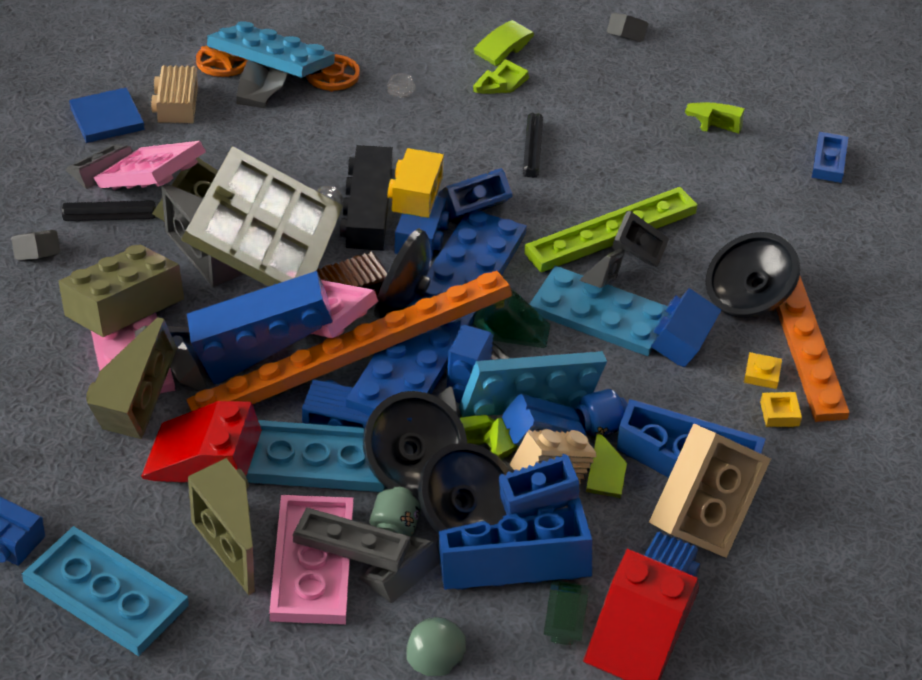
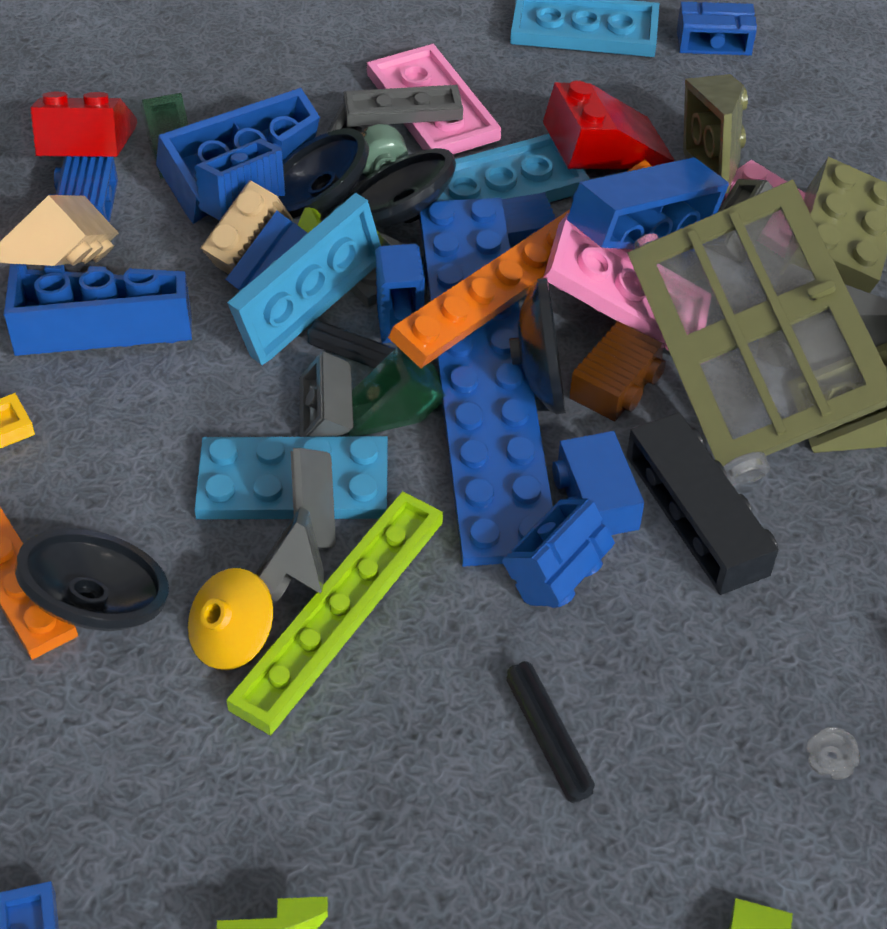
camera: 155 degrees right, 5 degrees up
olive slope [188,458,255,595] -> none
yellow brick [387,148,444,218] -> none
sand green hair [406,617,466,676] -> none
lime slope [473,59,529,94] -> none
blue head [575,389,628,437] -> none
lime slope [586,434,627,498] -> none
blue brick [651,288,721,367] -> none
yellow plate [744,352,782,389] -> none
none -> yellow dish [188,568,273,670]
none -> dark grey slope [299,352,353,437]

